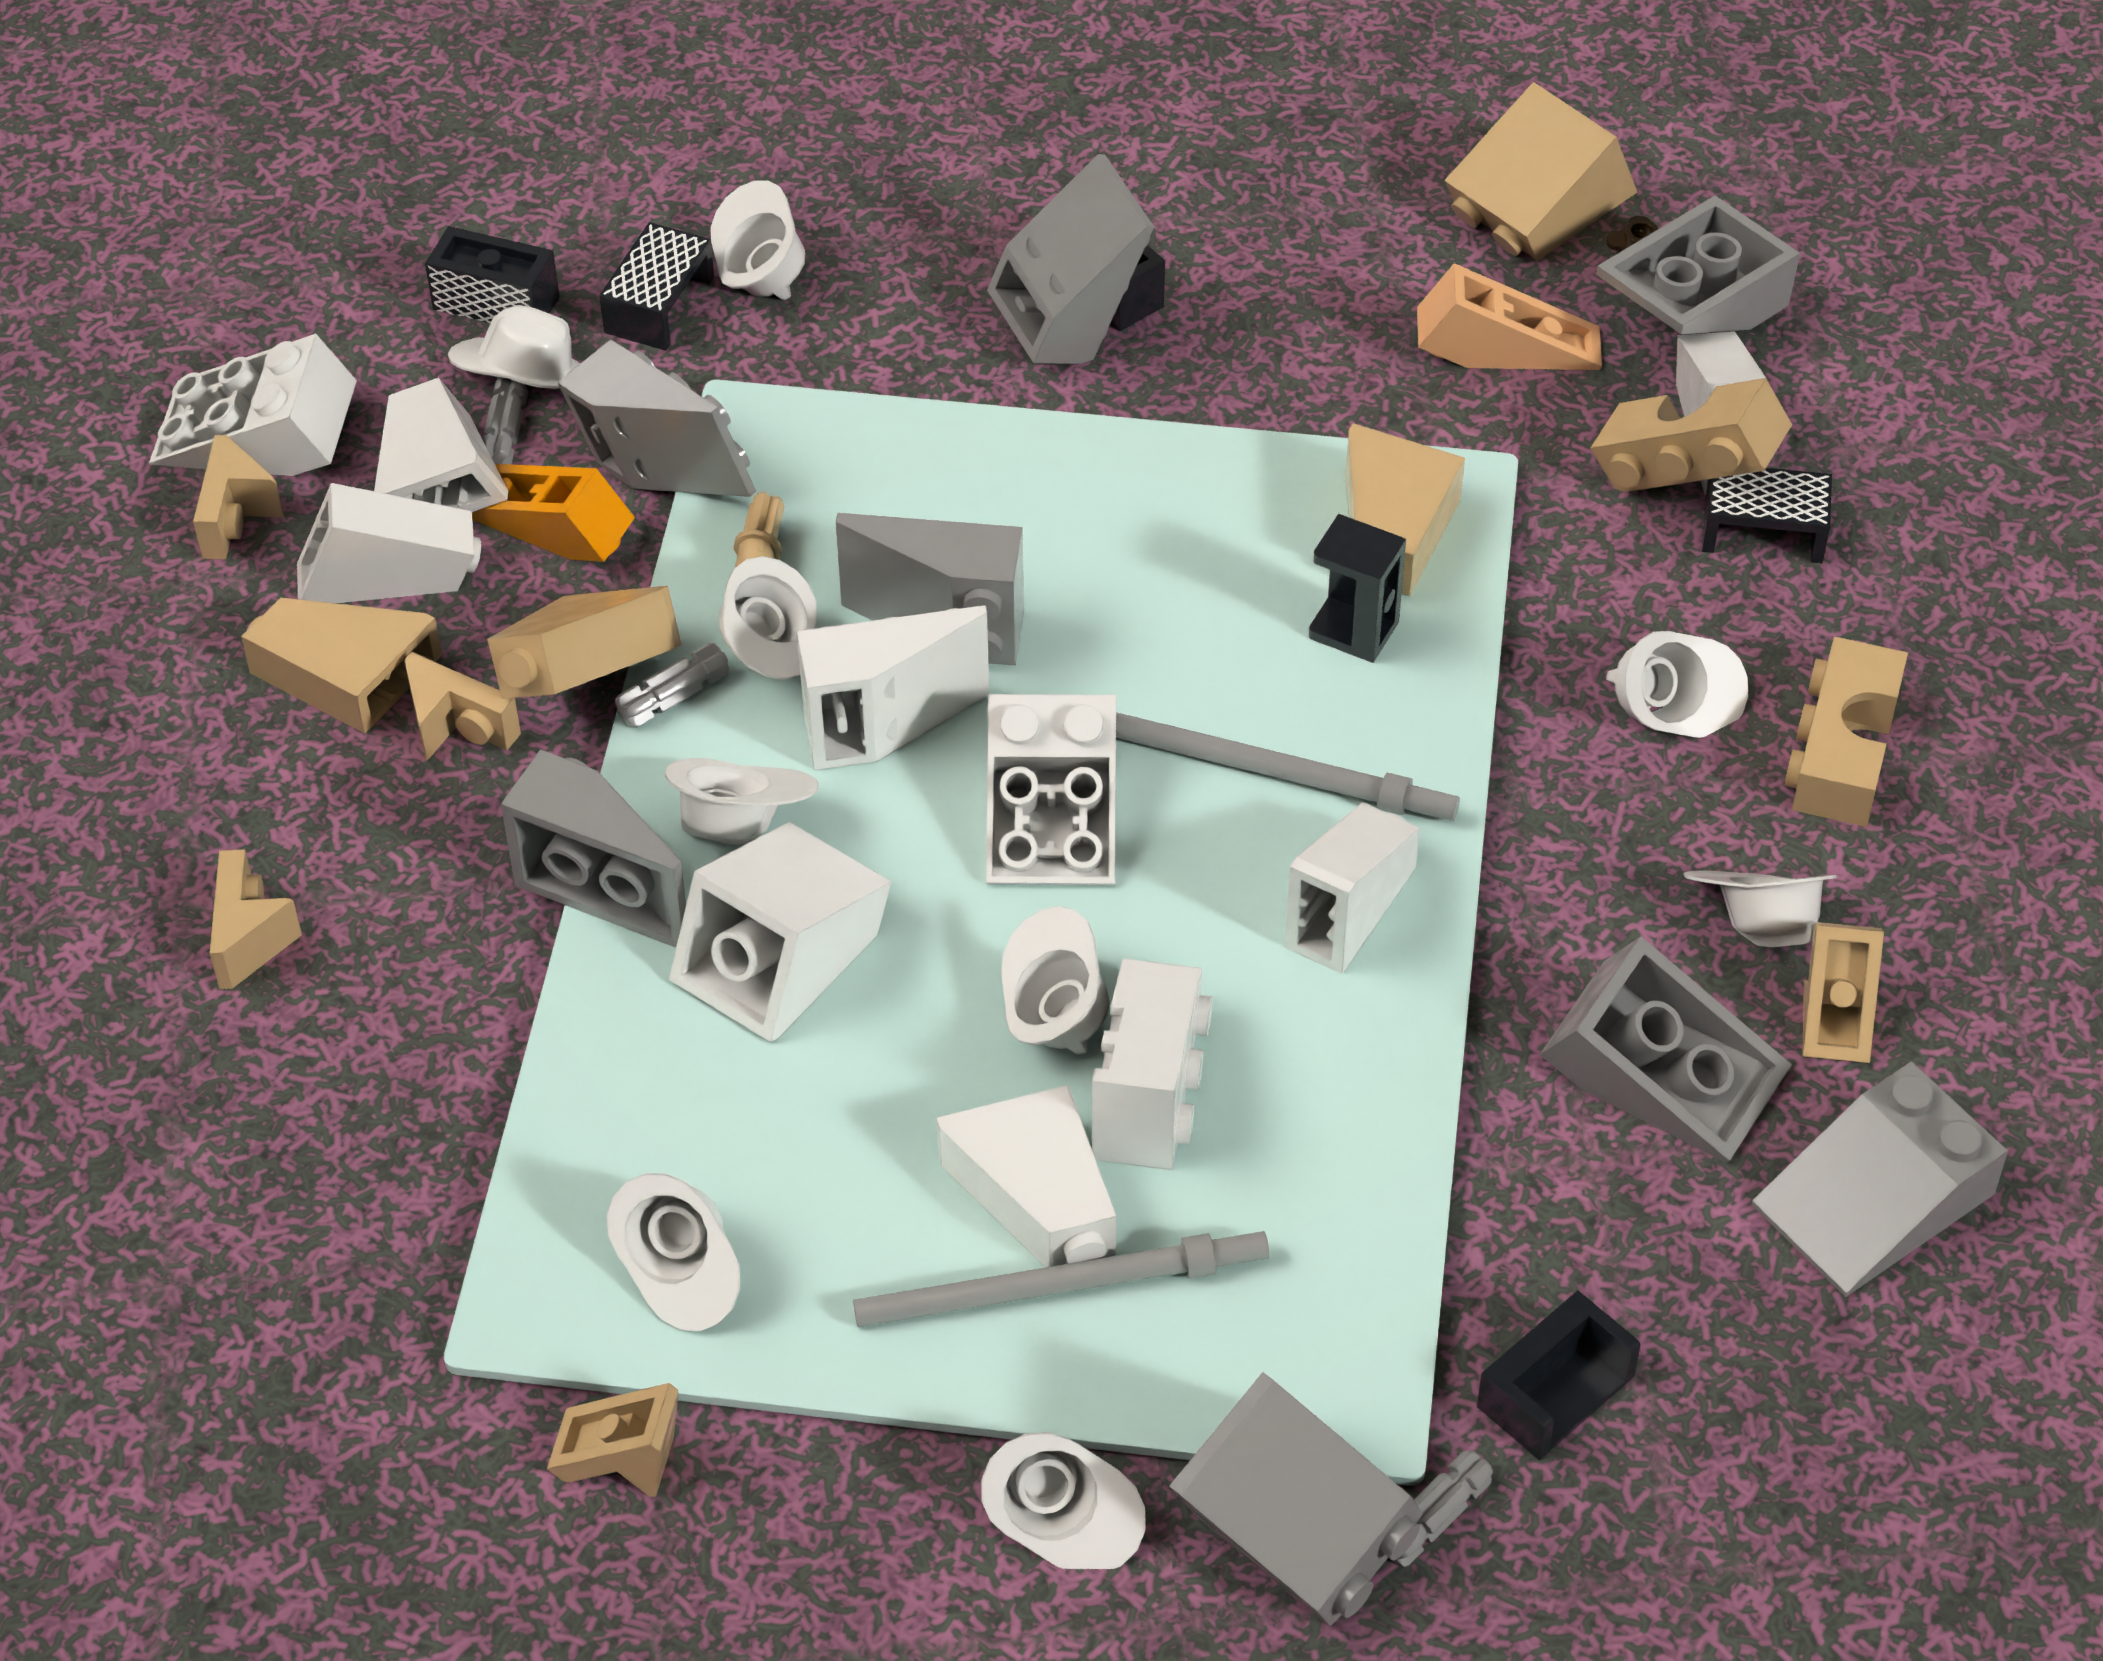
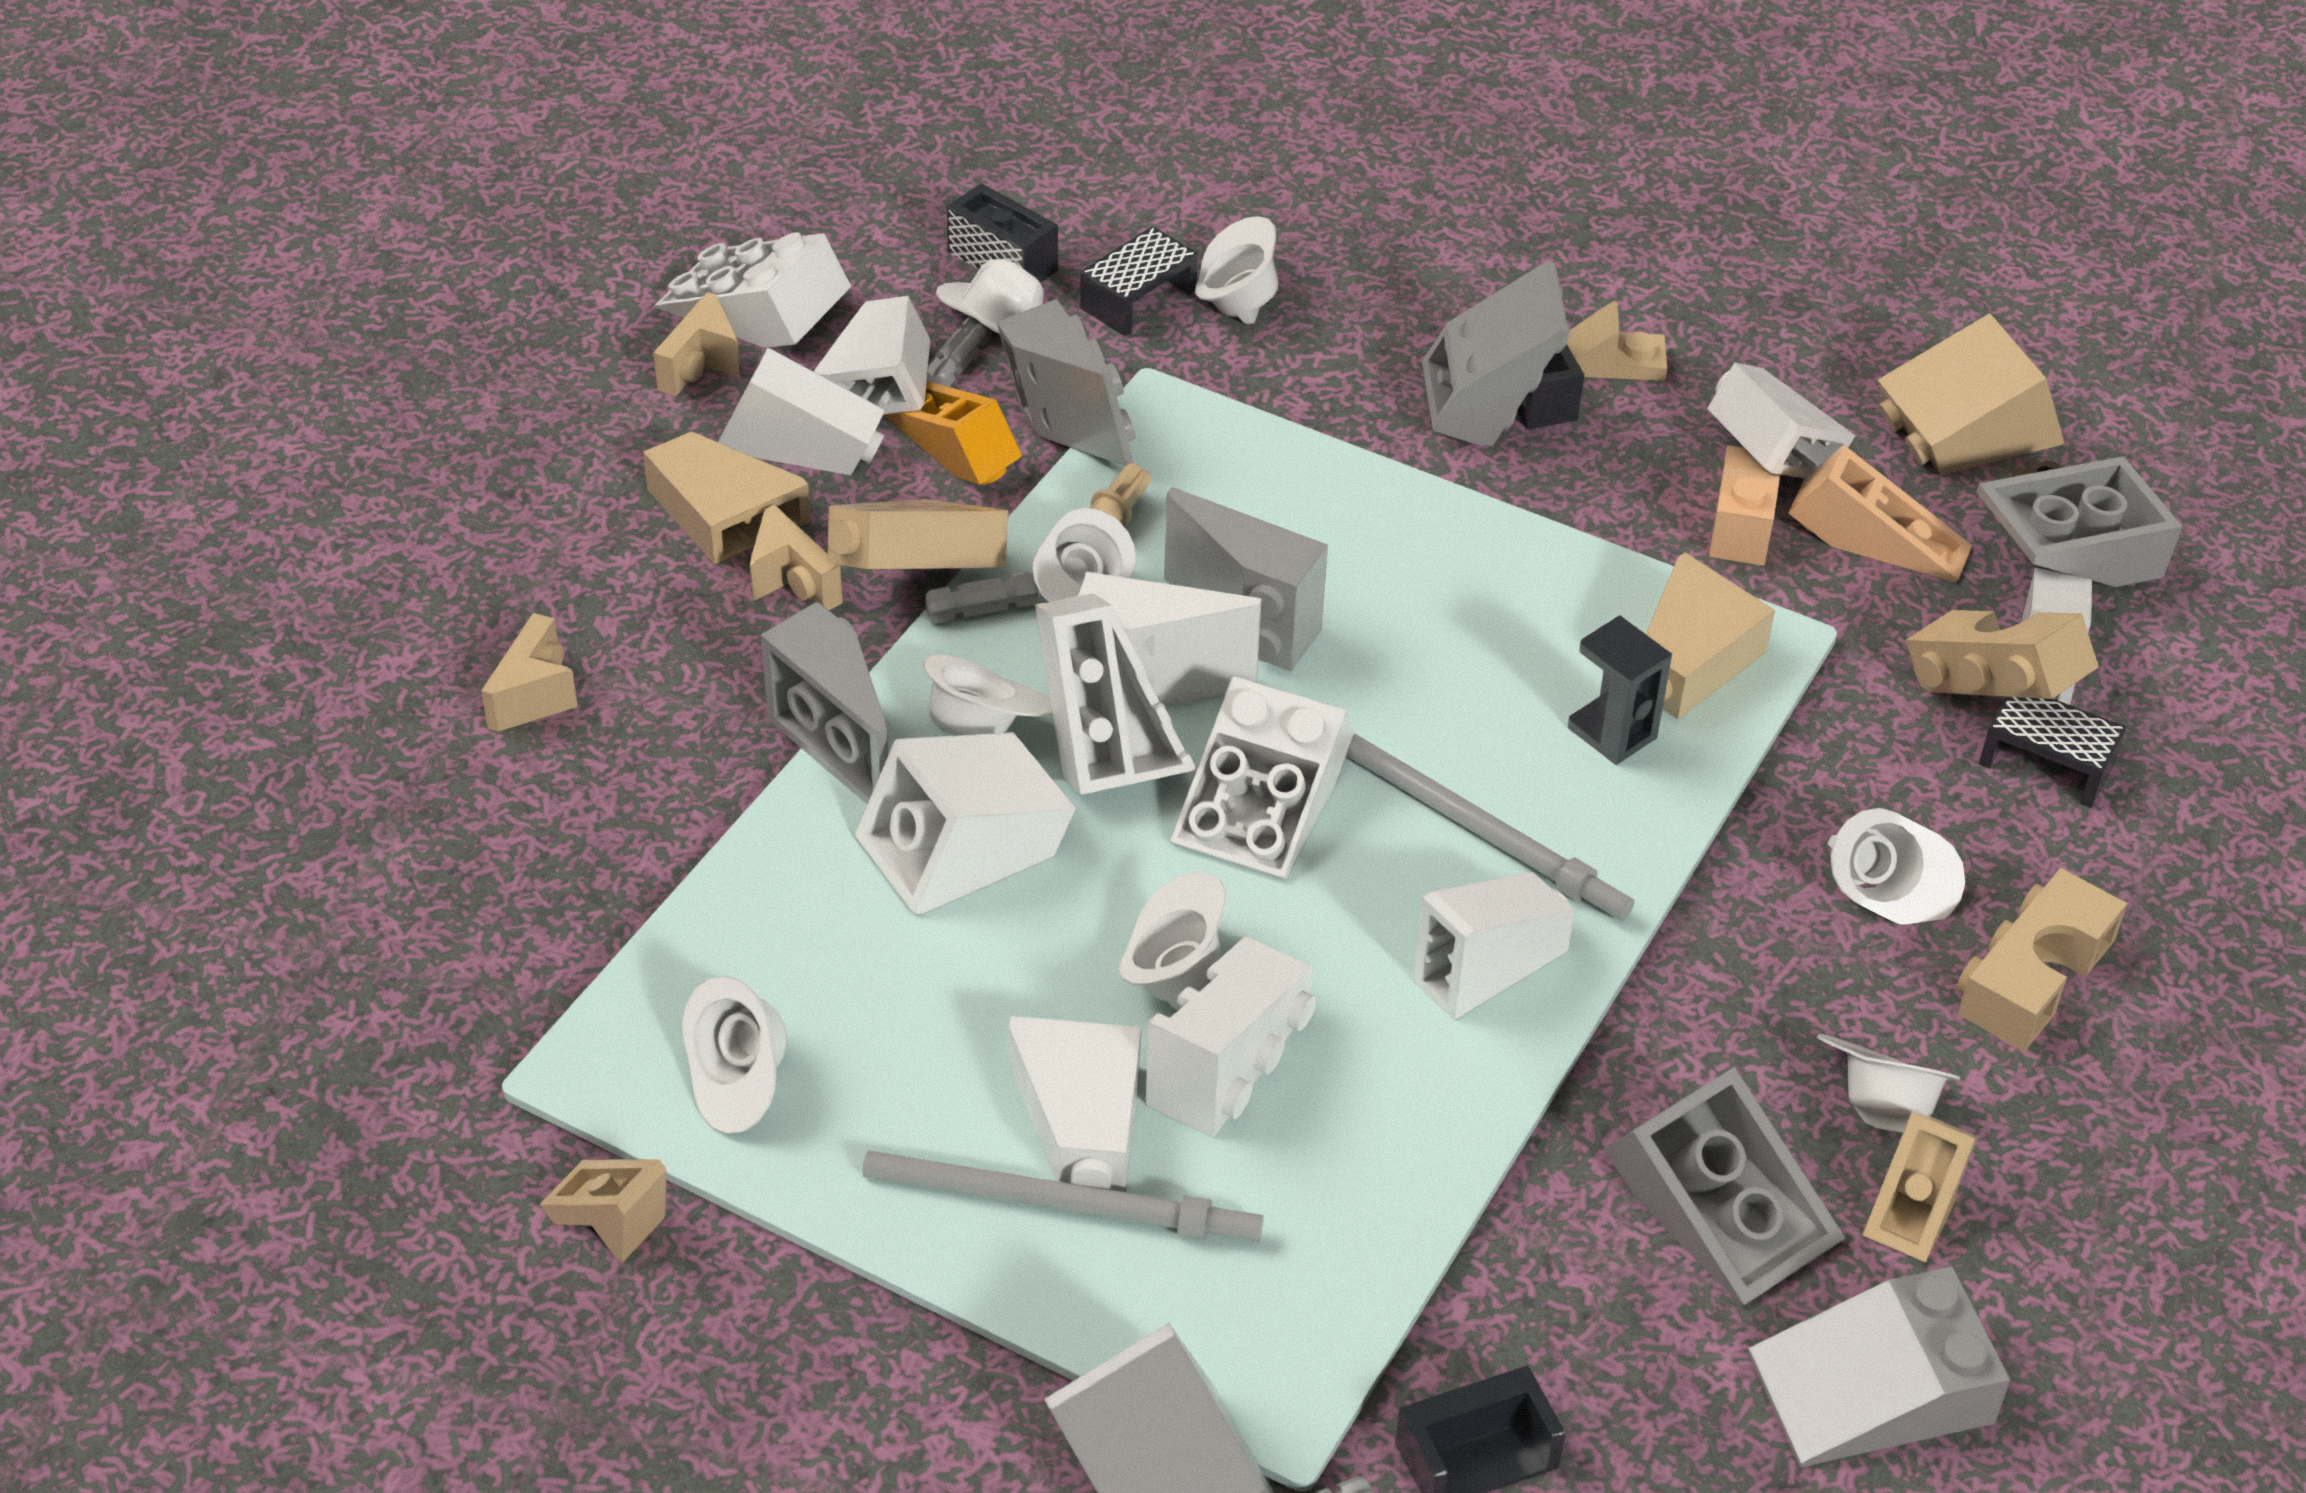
camera: 20 degrees right, 5 degrees down
white piece [981,1432,1146,1569] -> none
none -> white wedge [1035,593,1197,795]
none -> tan slope [1567,301,1667,381]
none -> white slope [1707,363,1855,478]
none -> light nougat slope [1709,445,1780,566]

